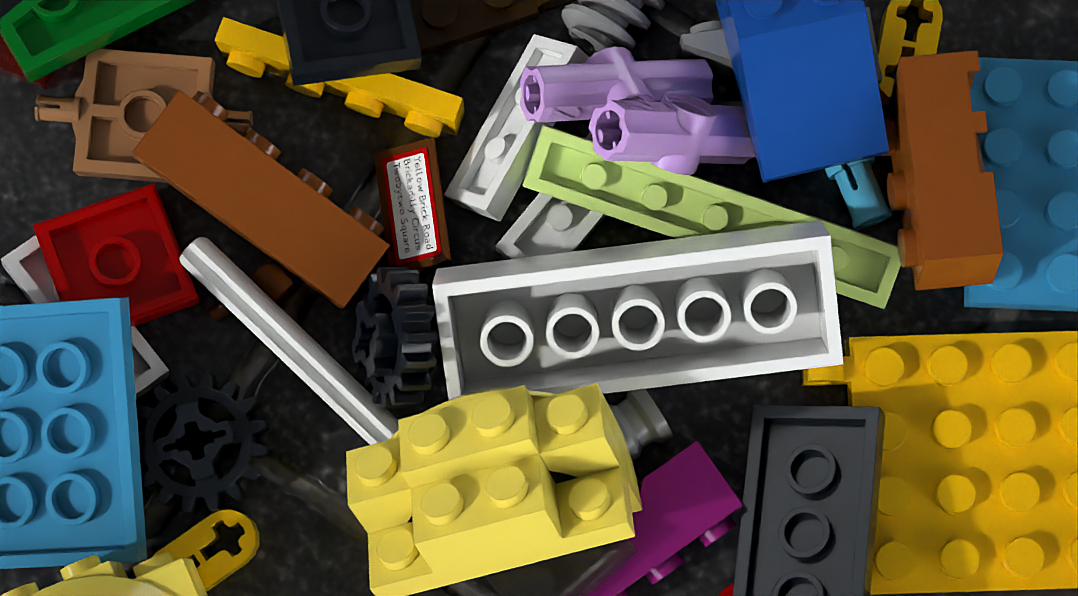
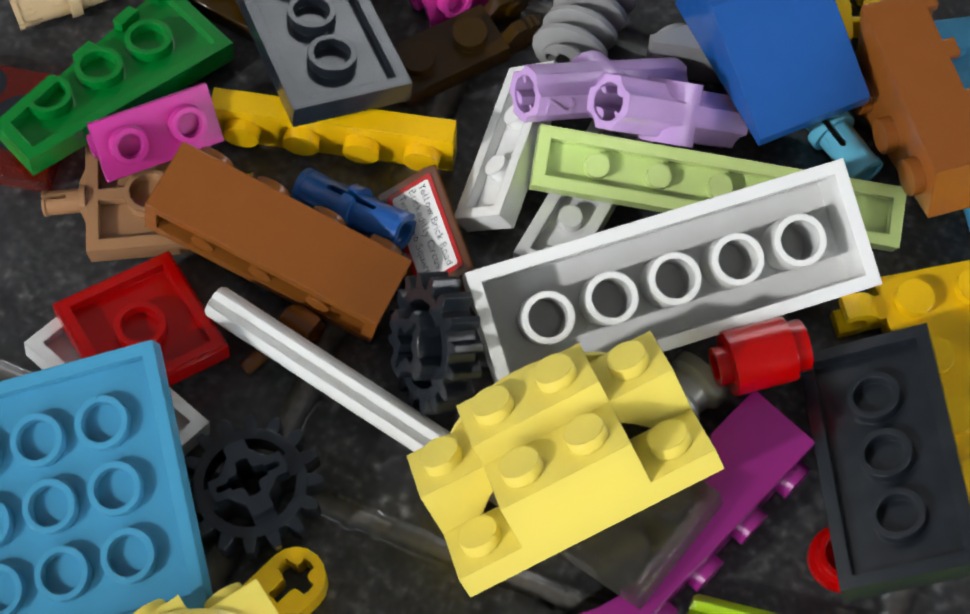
camera: 10 degrees left, 15 degrees down
none -> dark pink hinge [86,82,224,183]
none -> blue pin [292,167,416,250]
none -> red brick [708,316,814,396]

